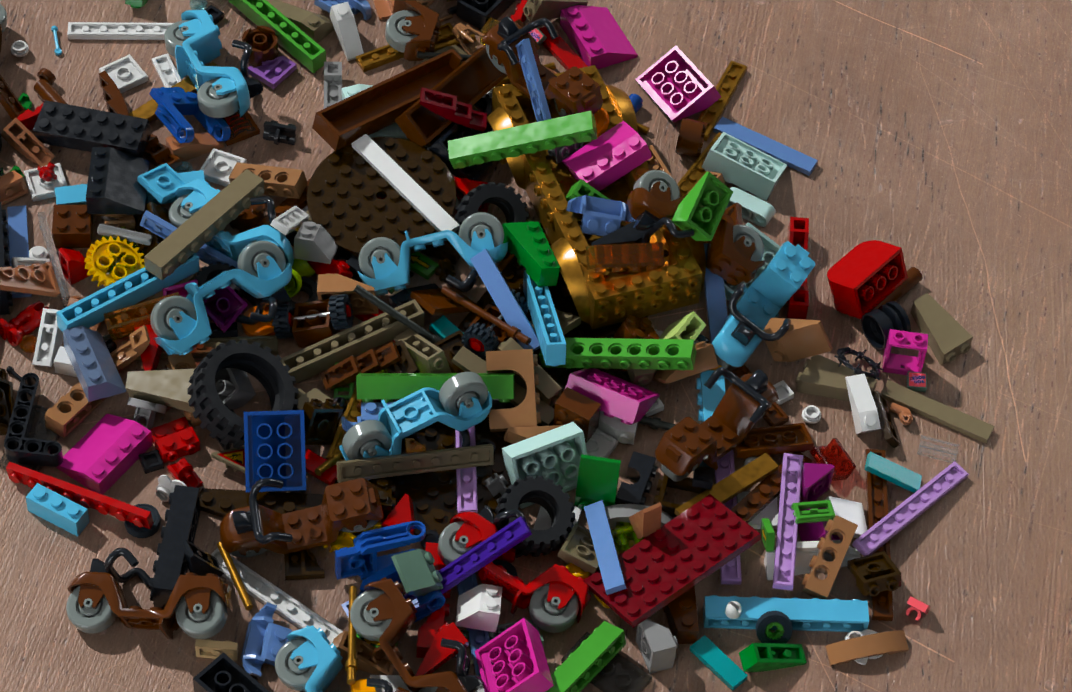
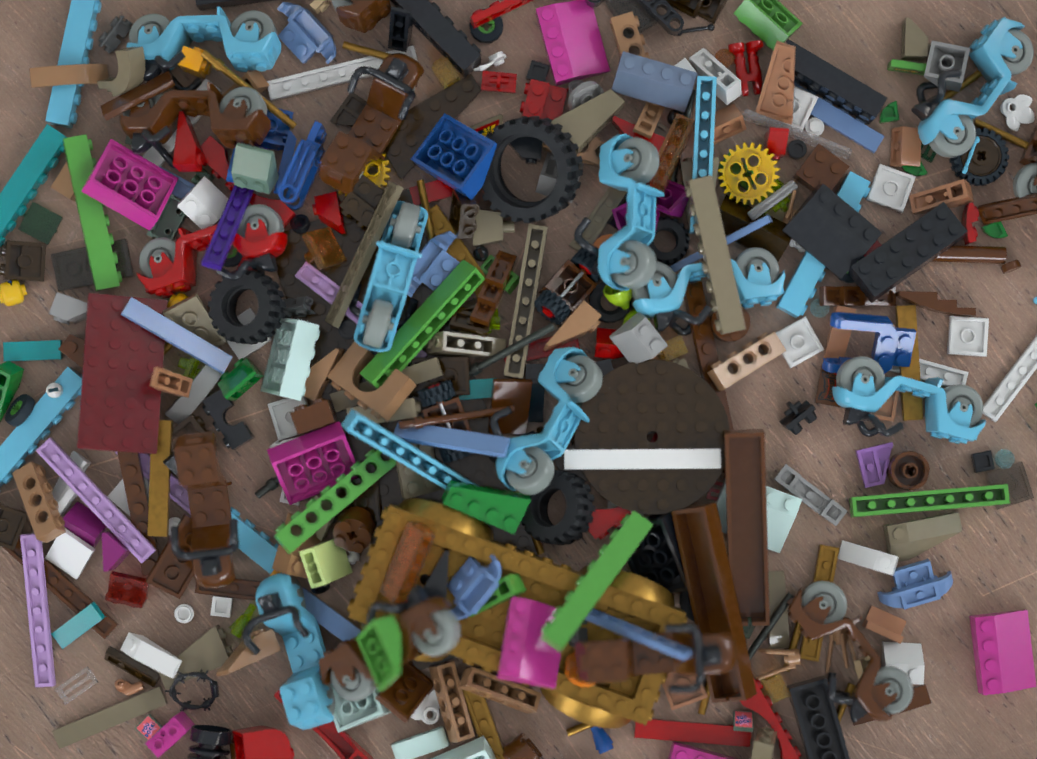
camera: 135 degrees right, 35 degrees up
red plant [37,162,57,182] -> none
medium azure tile [137,163,187,204] -> none
white tile [270,206,310,236] -> none
dark red slope [420,87,487,132] -> none
bright green tile [761,518,775,552] -> none
bright green tile [791,500,835,524] -> none
none -> clear neon green cone [229,603,256,638]
none -> clear orange tile [302,227,347,270]
none -> clear yellow brick [431,57,460,89]

